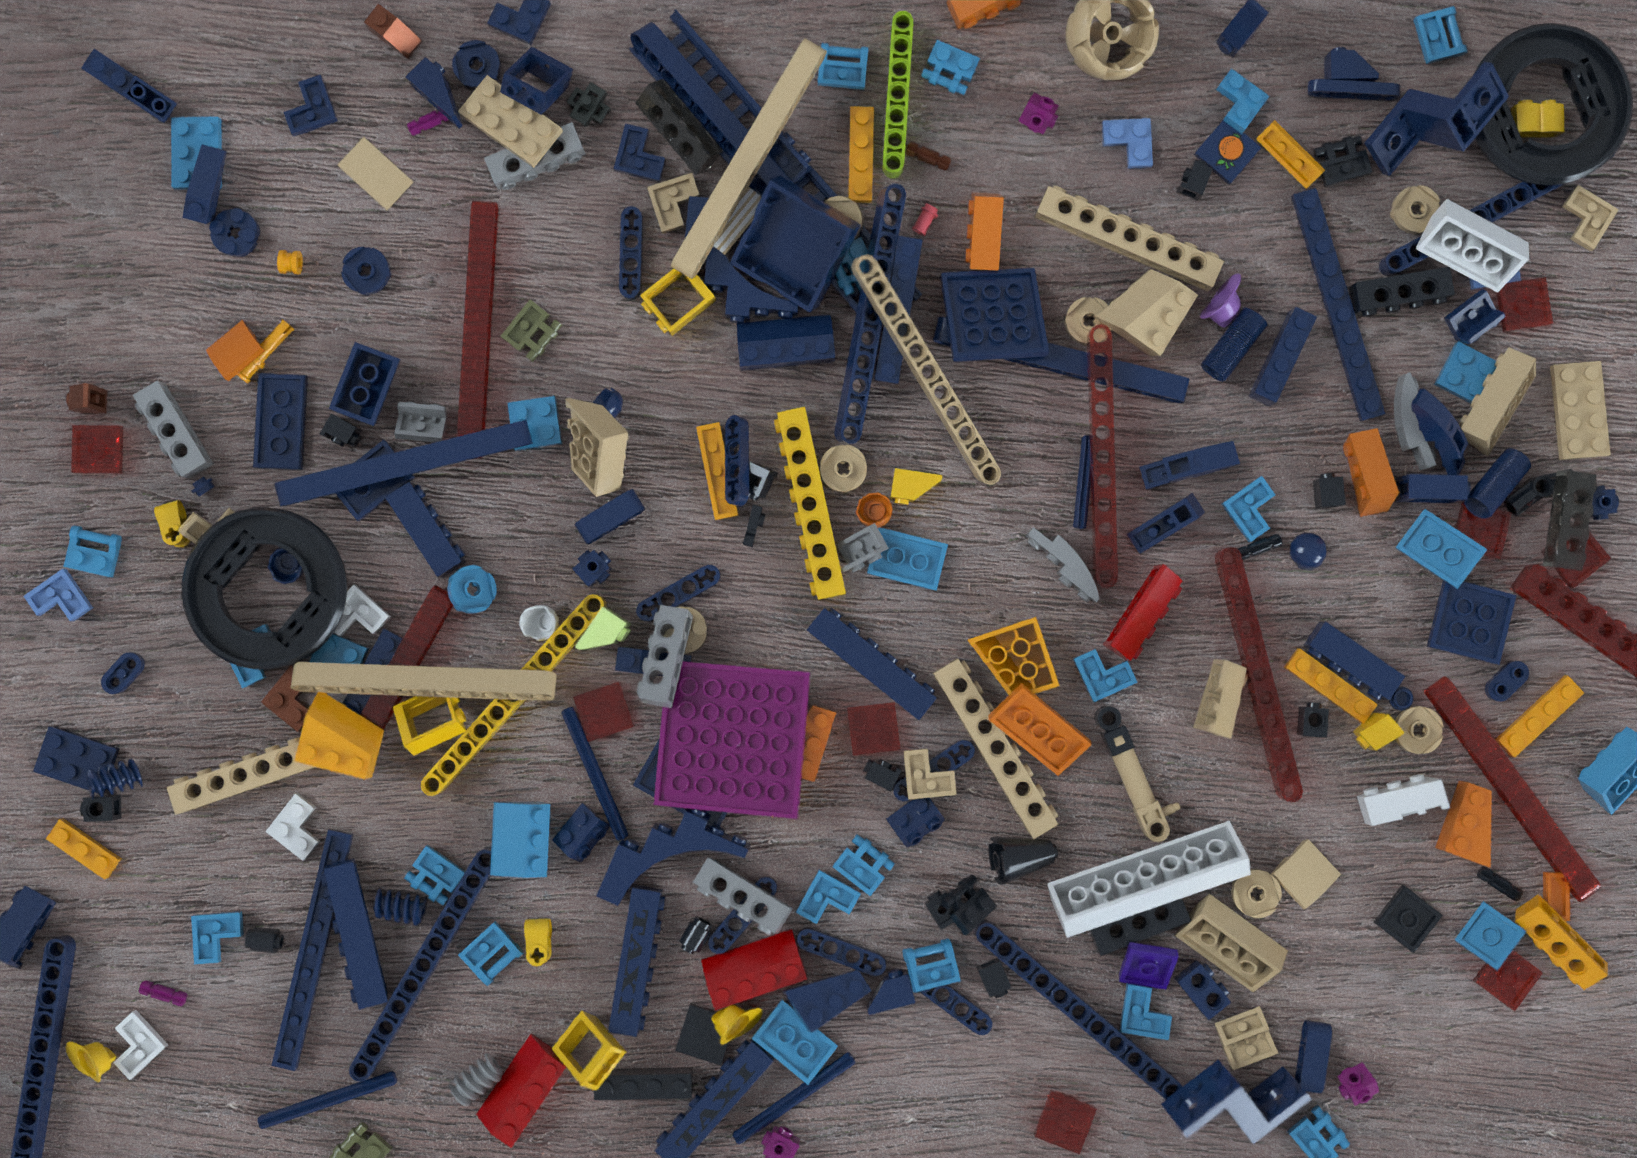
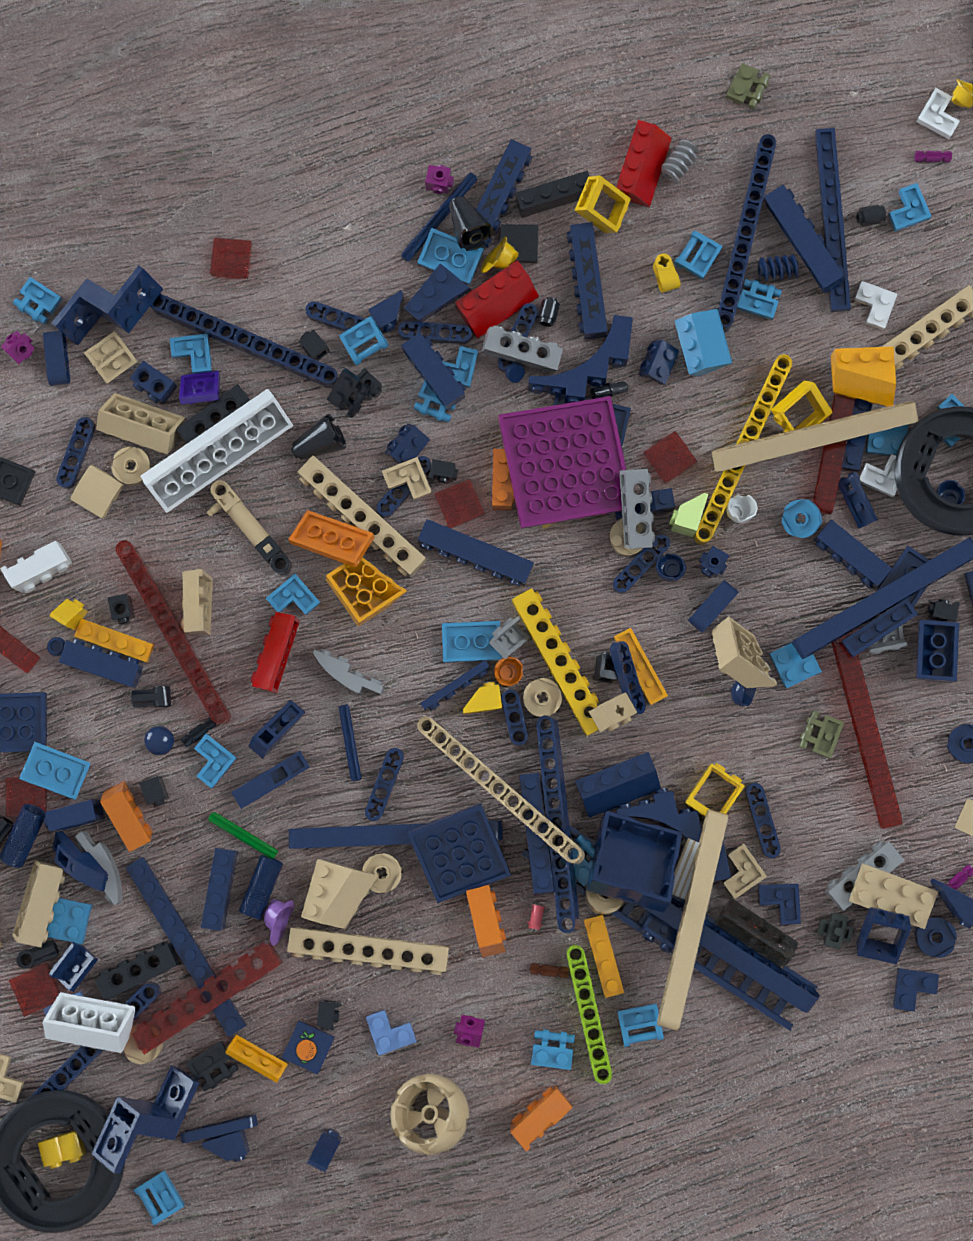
camera: 165 degrees right, 5 degrees down
dark blue axle [257,1071,397,1129] -> none
copper plate [261,665,309,732] -> none
dark blue axle [561,707,629,841] -> none
black plate [743,505,766,548] -> none
clear red beam [1087,324,1118,588] -> none
dark azure plate [1216,68,1269,134] -> none
tan plate [1395,706,1444,754] -> none
none -> black piece [16,940,59,969]
none -> dark blue beam [56,417,95,489]
none -> black piece [131,686,171,708]
none -> clear red brick [132,942,284,1055]
none -> green axle [208,812,278,859]
none -> dark blue beam [365,748,404,821]
none -> dark blue brick [401,332,466,411]
none -> dark blue plate [420,660,490,711]
none -> black cone [449,197,494,251]
none -> dark blue beam [502,689,528,746]
none -> dark blue tile [505,363,525,383]
none -> tan brick [589,692,637,732]
none -> black axle [590,381,628,399]
none -> dark blue hair [656,553,686,582]
none -> dark blue plate [837,472,878,529]
none -> dark blue plate [841,598,918,658]

